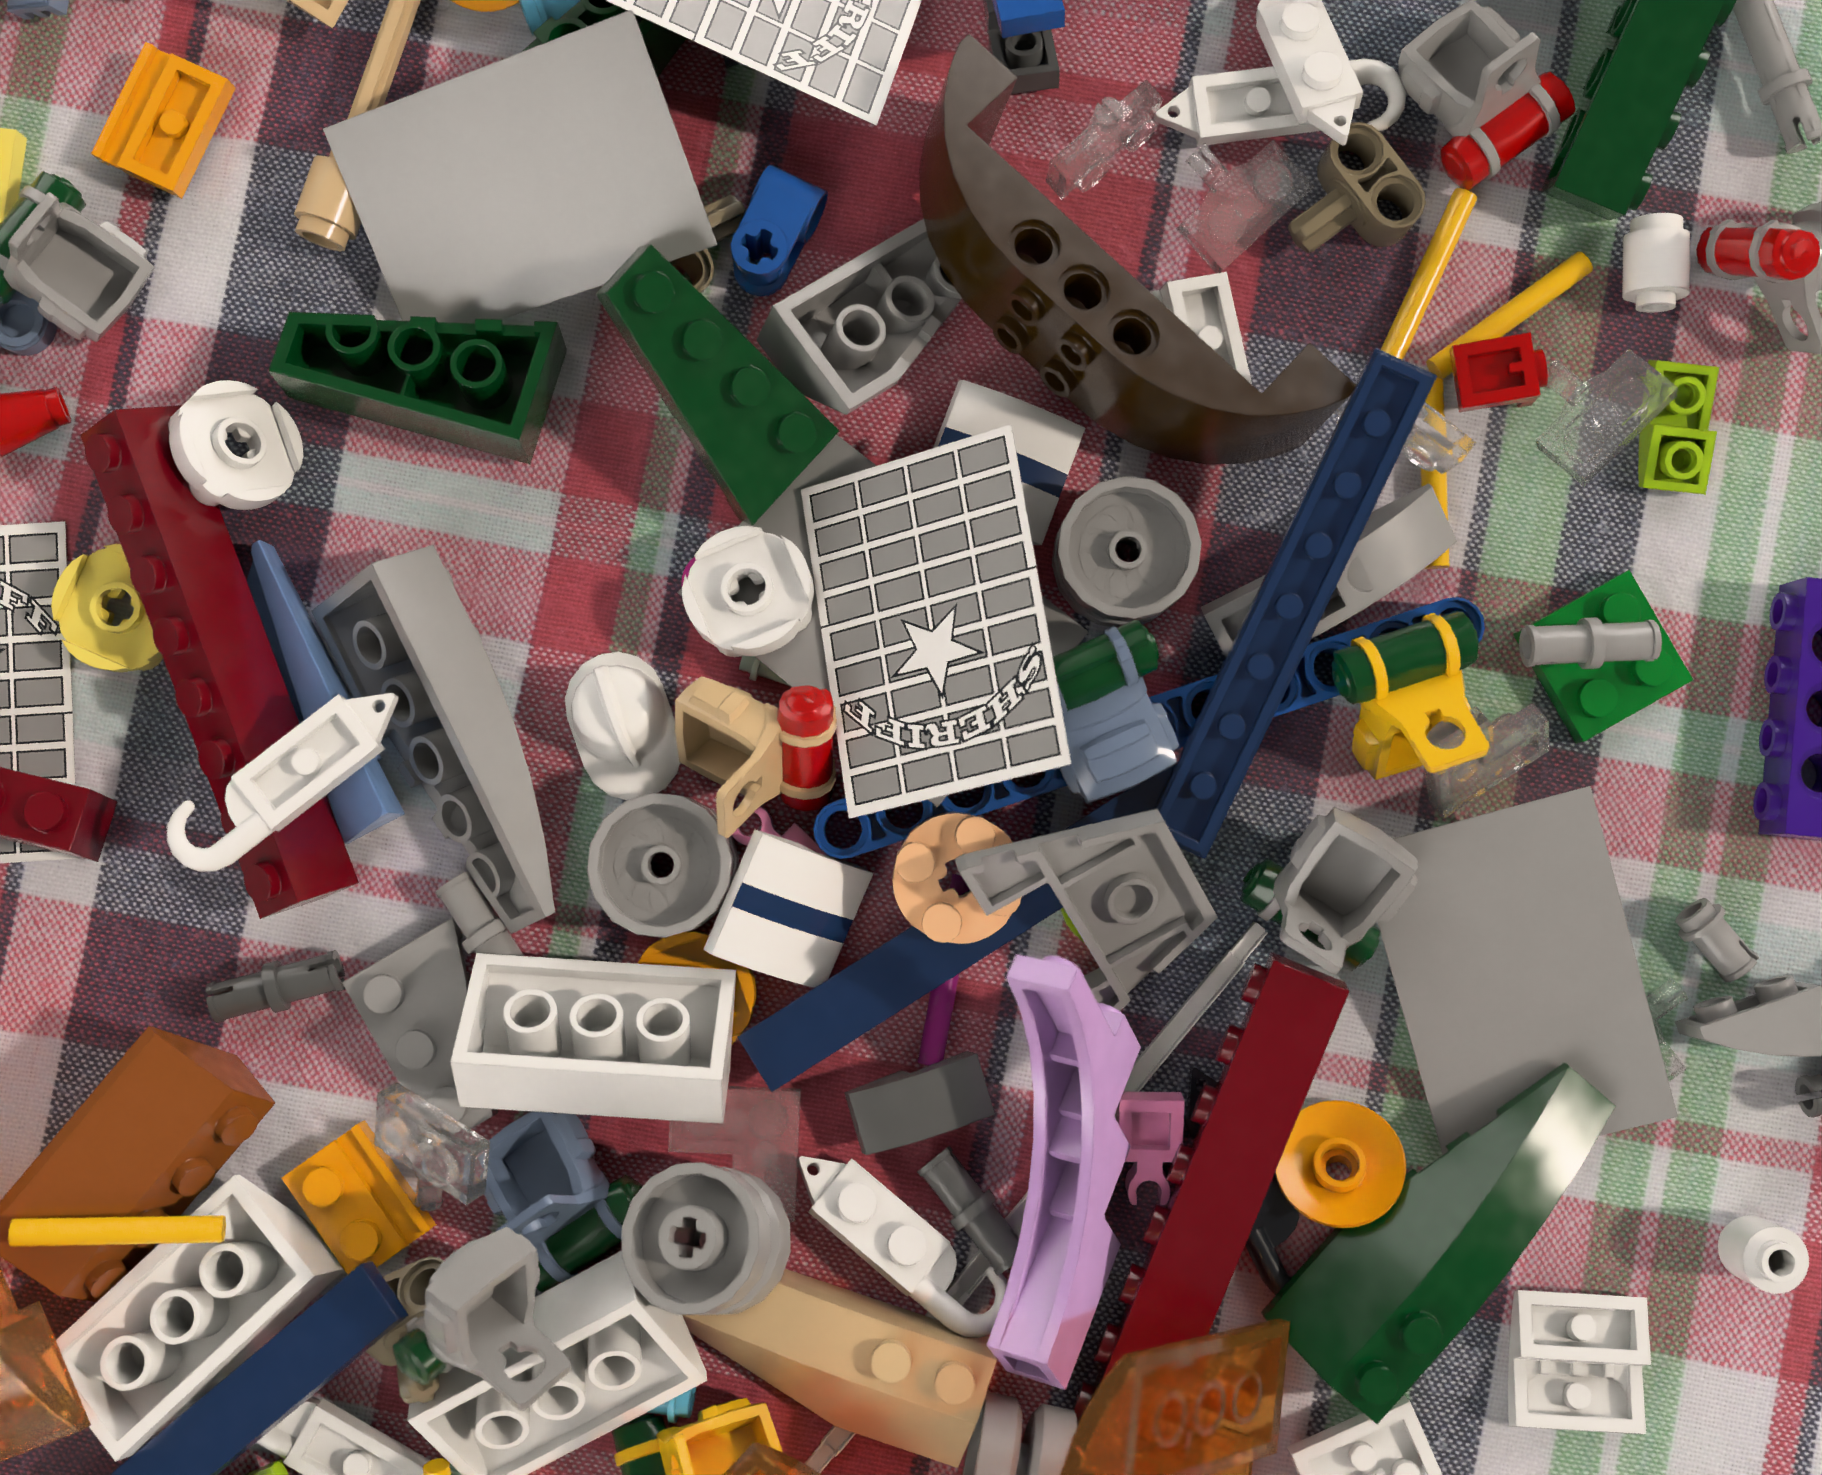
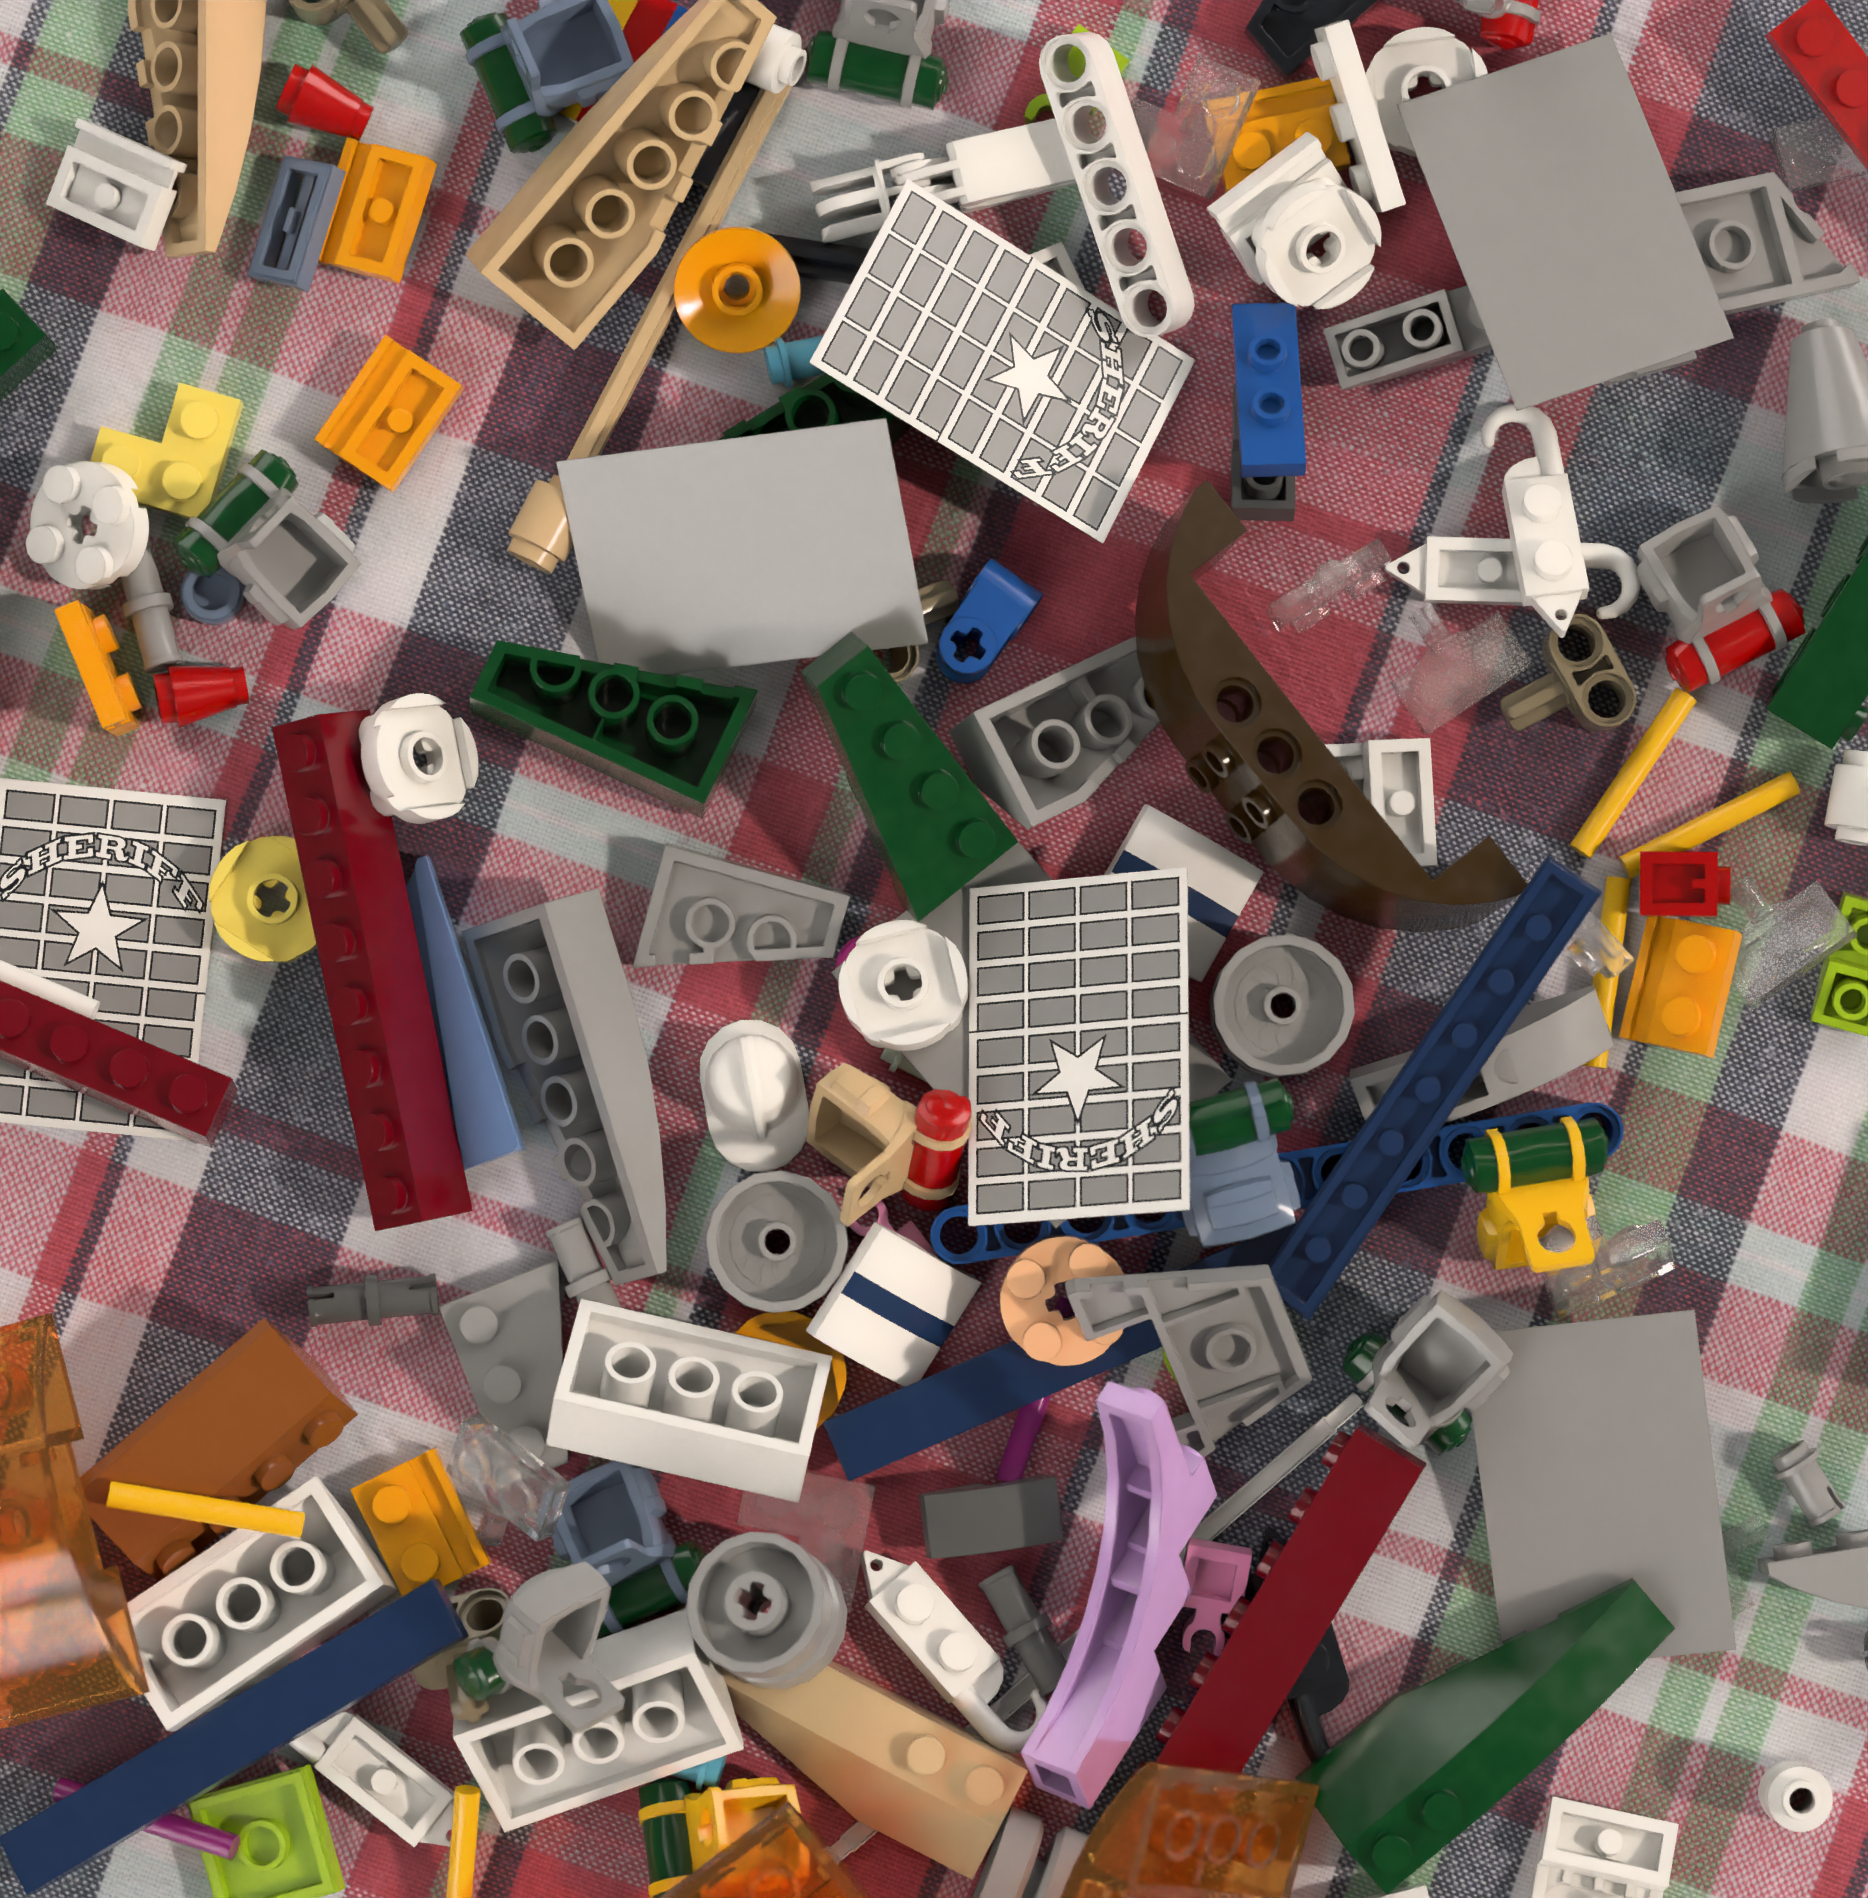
camera: 10 degrees right, 0 degrees up
white plate [167,693,398,872] -> none
light orange dish [1275,1100,1406,1228] -> none
green plate [1513,570,1693,743] -> none
light grey pin [1519,617,1662,669] -> none
none -> light grey wing [632,843,851,968]
none -> light orange plate [1619,917,1743,1059]

